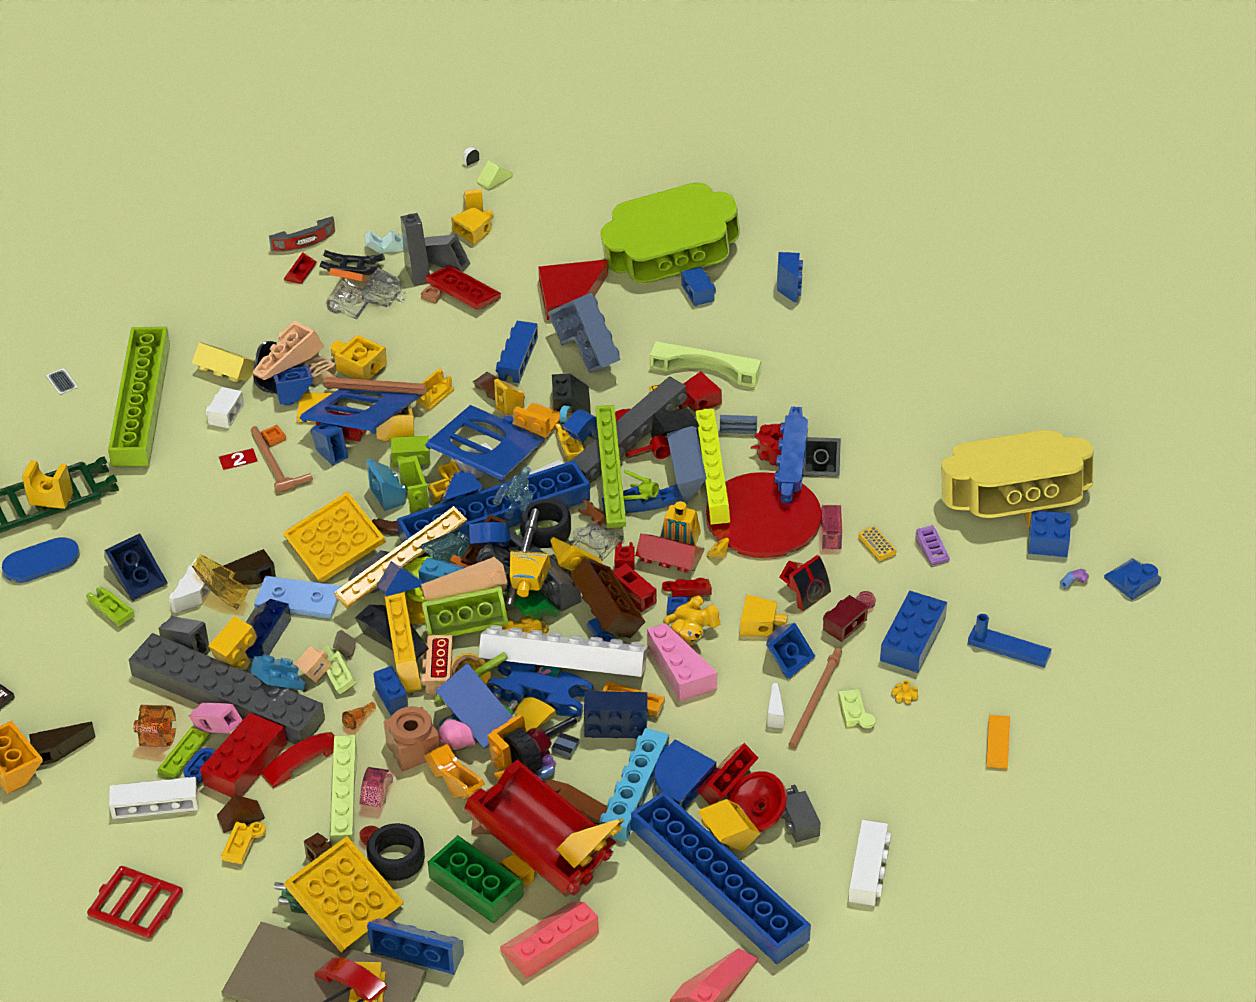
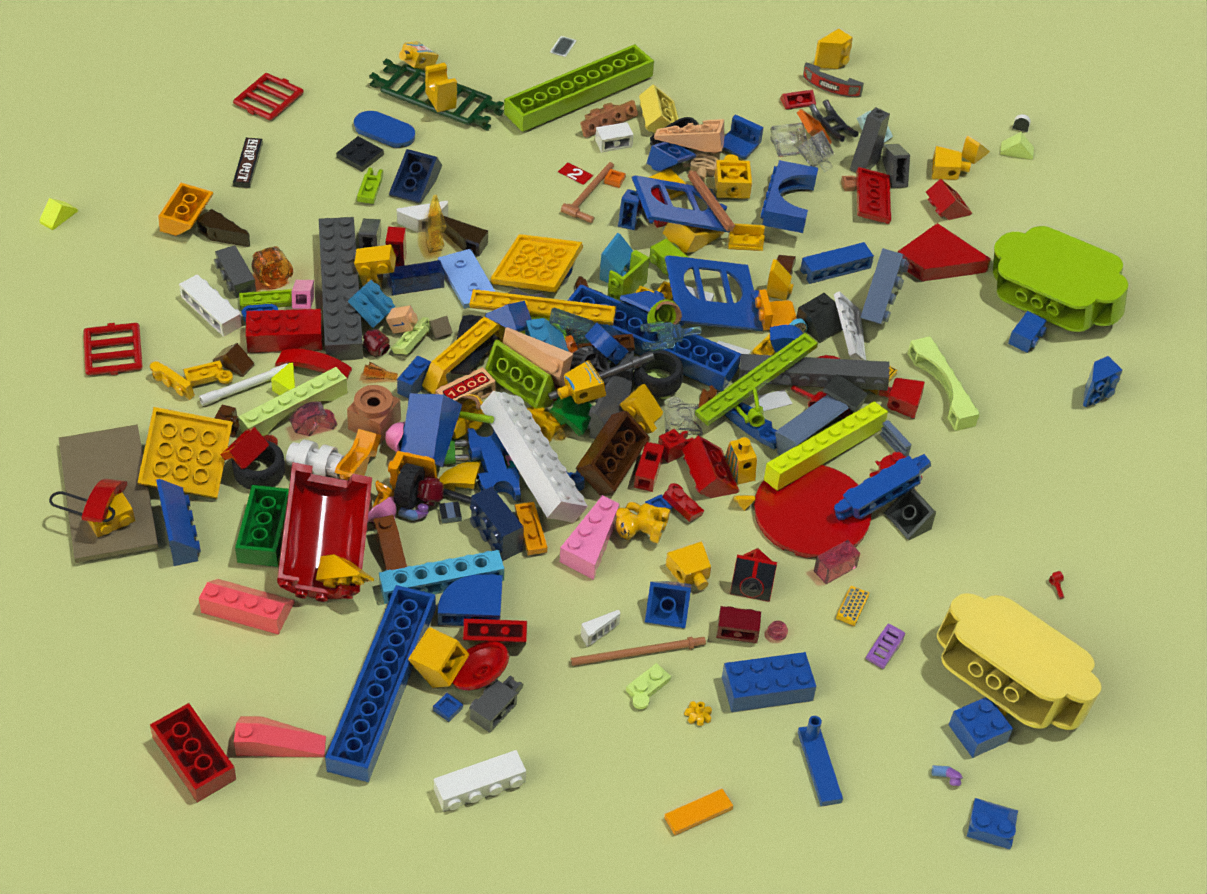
camera: 50 degrees right, 5 degrees up
none -> yellow hinge [150,361,195,400]
none -> white piece [199,363,287,406]
none -> dark grey brick [214,245,256,298]
none -> red panel [220,427,269,469]
none -> neon yellow slope [271,363,295,395]
none -> white piece [286,439,344,479]
none -> black plate [336,136,384,172]
none -> dark red head [363,329,390,357]
none -> red brick [385,226,407,268]
none -> blue tile [433,693,463,722]
none -> nougat bracket [580,100,638,138]
none -> lime piece [647,299,682,332]
none -> blue bracket [723,114,764,159]
none -> white sticker [752,389,793,411]
none -> blue arch [760,160,818,233]
none -> yellow slope [814,29,853,69]
none -> white wing [834,291,866,360]
none -> red slope [926,179,972,220]
none -> red hand [1049,571,1064,599]

